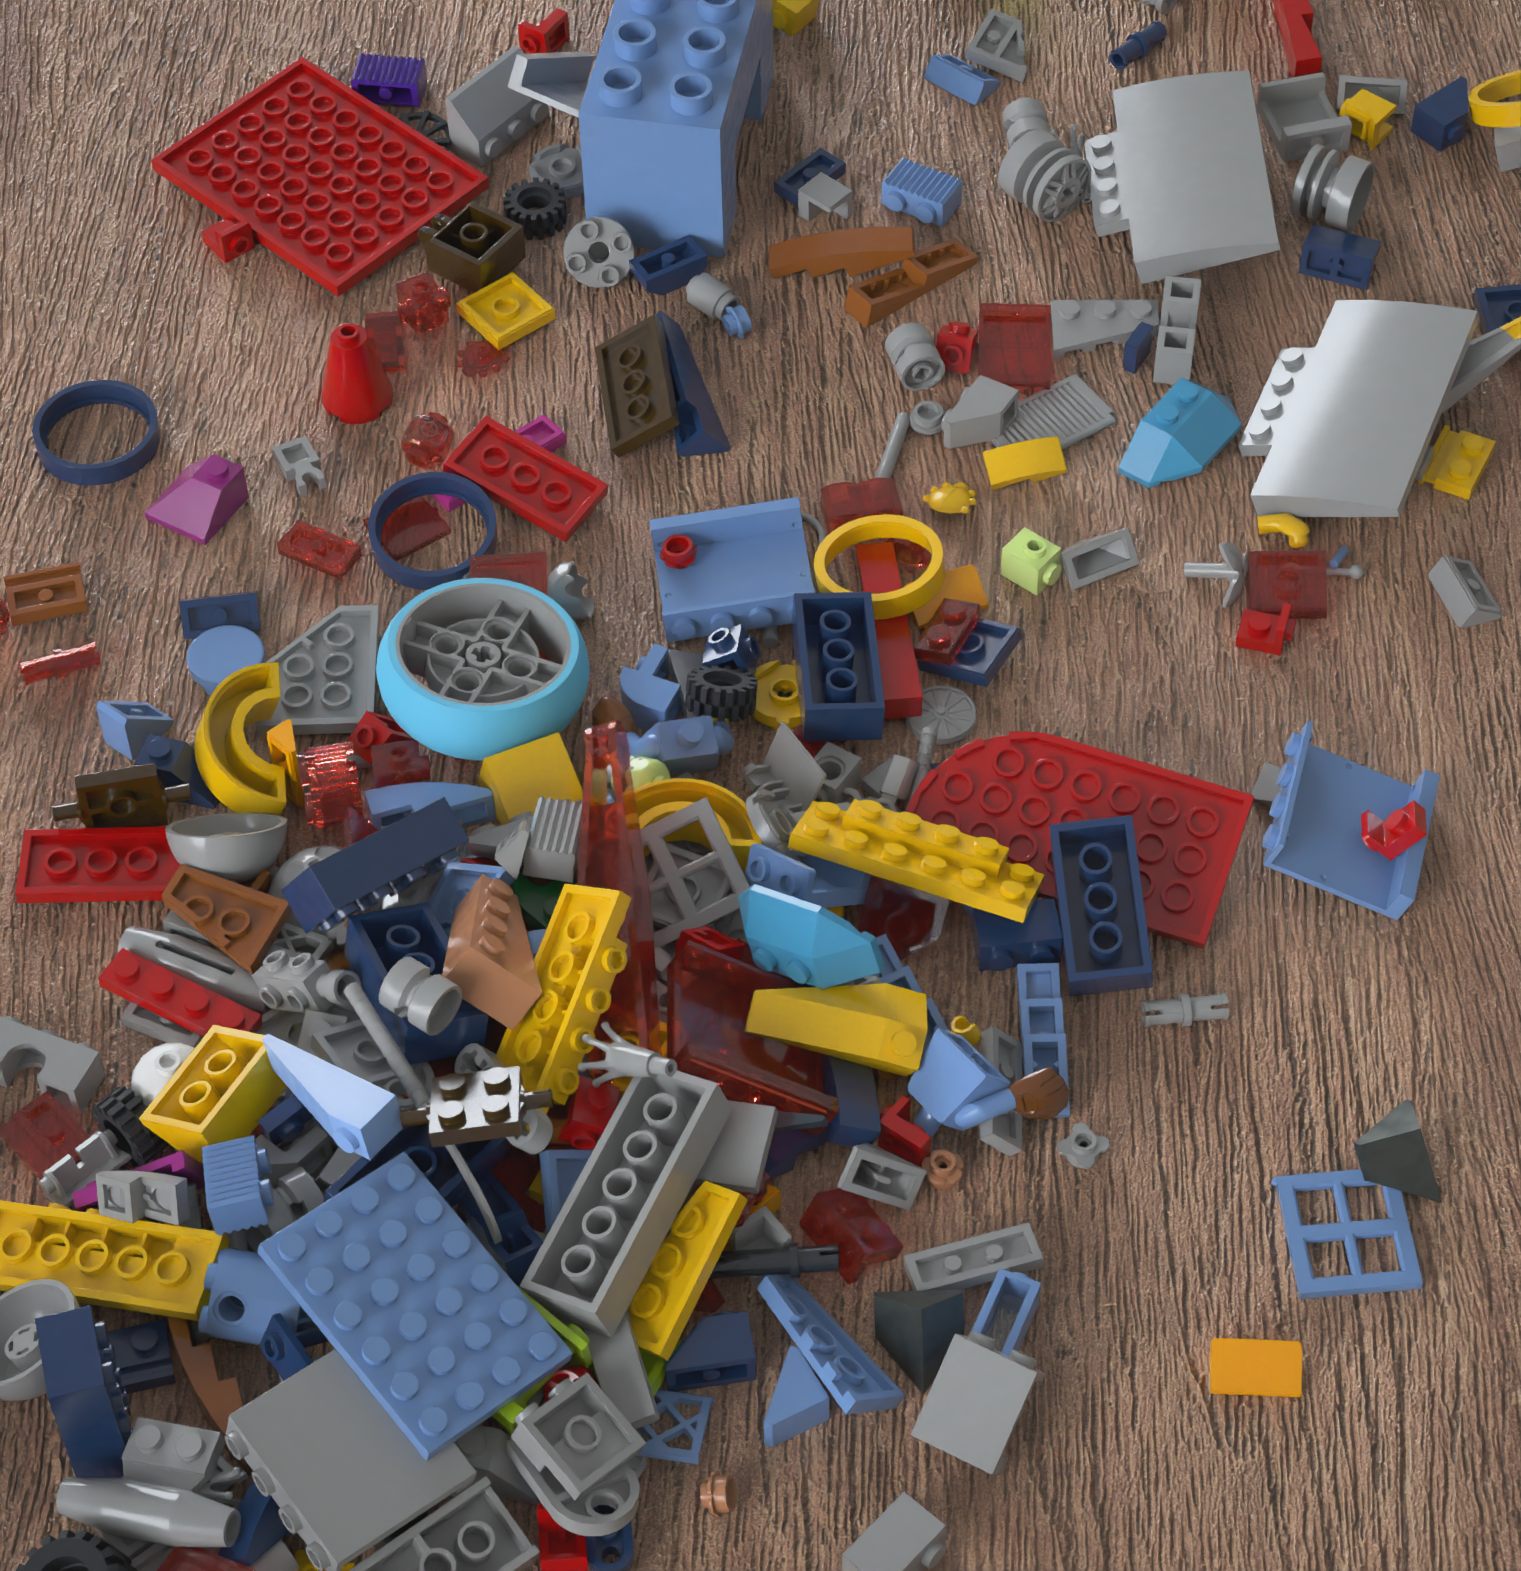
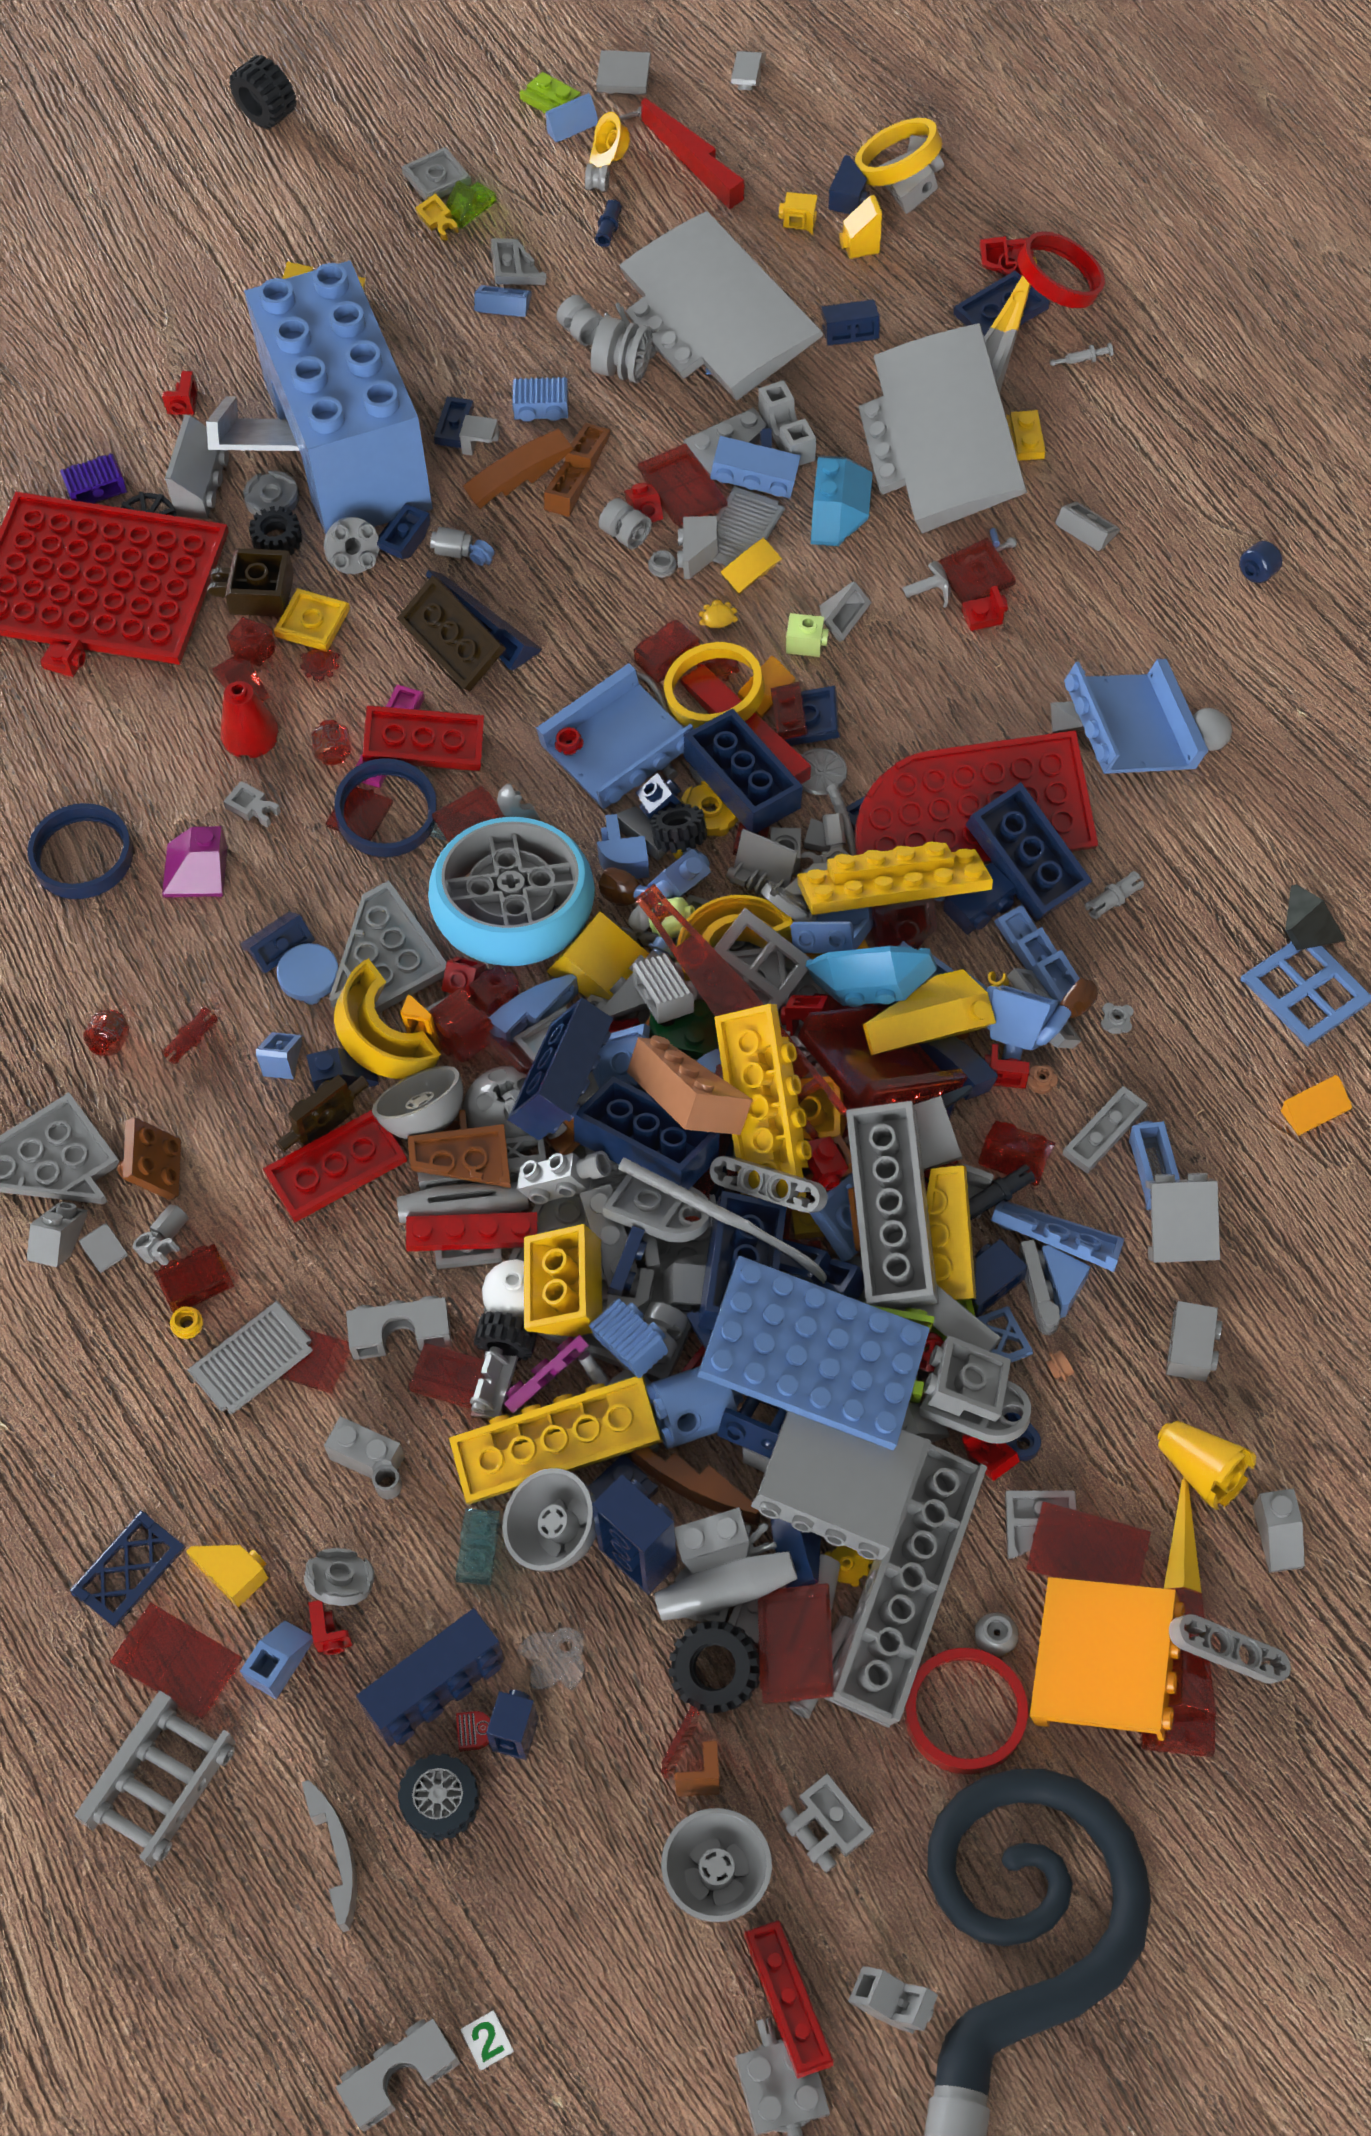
camera: 30 degrees left, 10 degrees up
dark orange plate [3,561,89,626] -> none
light grey slope [95,1170,190,1226] -> none
light blue slope [262,1034,403,1160] -> none
clear red plate [277,520,362,580] -> none
light grey wheel [378,957,463,1036] -> none
dark brown plate [400,1066,554,1147] -> none
light grey slope [495,820,531,880] -> none
light grey piece [578,1022,677,1088] -> none
light grey slope [837,1142,927,1211] -> none
light grey bar [870,412,910,501] -> none
pearl dark grey slope [874,1289,964,1394] -> none
light grey panel [1257,72,1352,162] -> none
yellow arm [1257,513,1310,548] -> none
light grey wheel [1291,144,1375,233] -> none
light grey slope [1336,75,1408,115] -> none
red bracket [1361,800,1427,861] -> none
none -> medium blue brick [710,436,801,498]
none -> yellow slope [839,195,882,259]
none -> light grey hinge [1018,1240,1061,1336]
none -> light grey hair [1193,708,1233,751]

